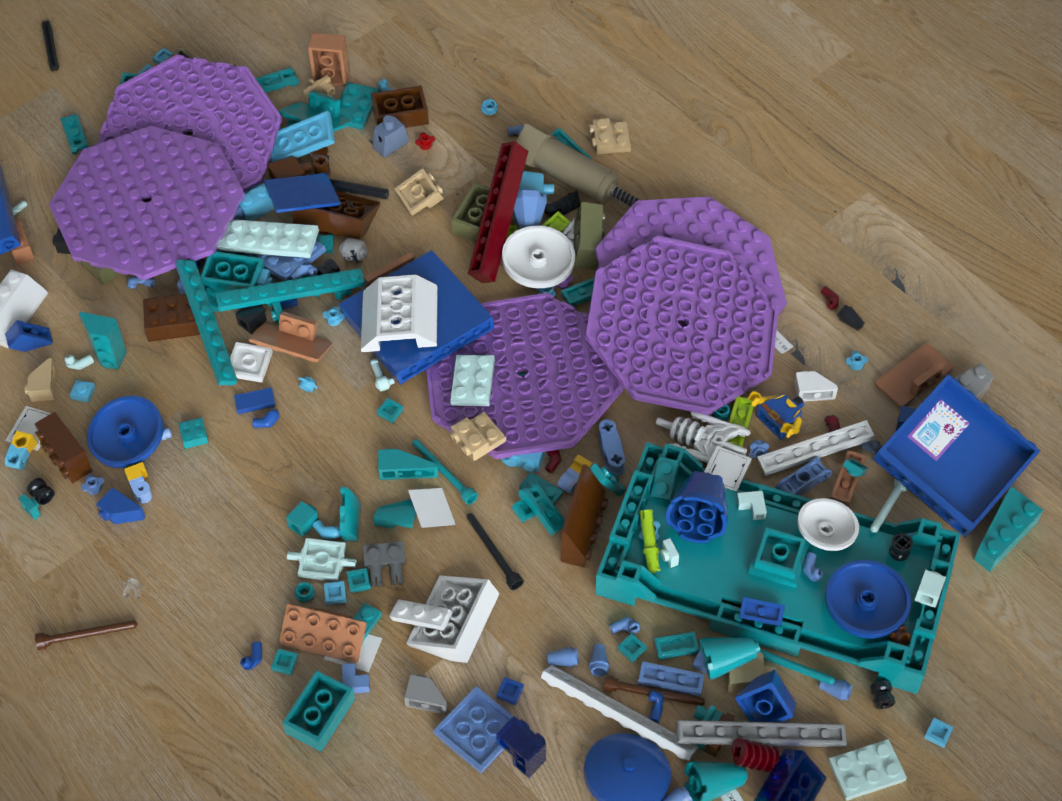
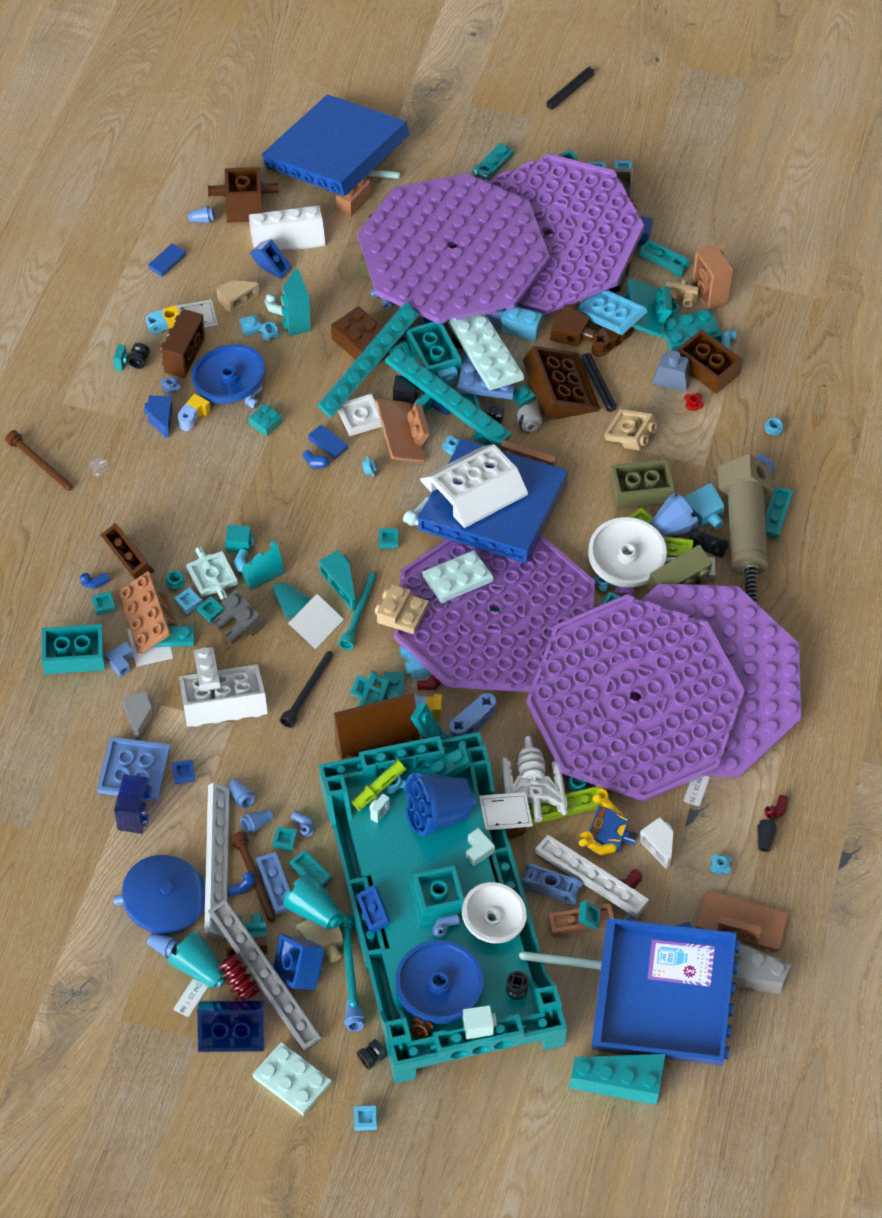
camera: 55 degrees right, 0 degrees up
blue piece [264,173,340,213] -> none
medium blue arm [290,264,318,280] -> none
dark red brick [468,141,529,283] -> none
tan plate [589,118,631,155] -> none
medium blue plate [749,440,769,458] -> none
none -> reddish brown brick [101,523,155,579]
none -> medium azure plate [259,322,279,341]

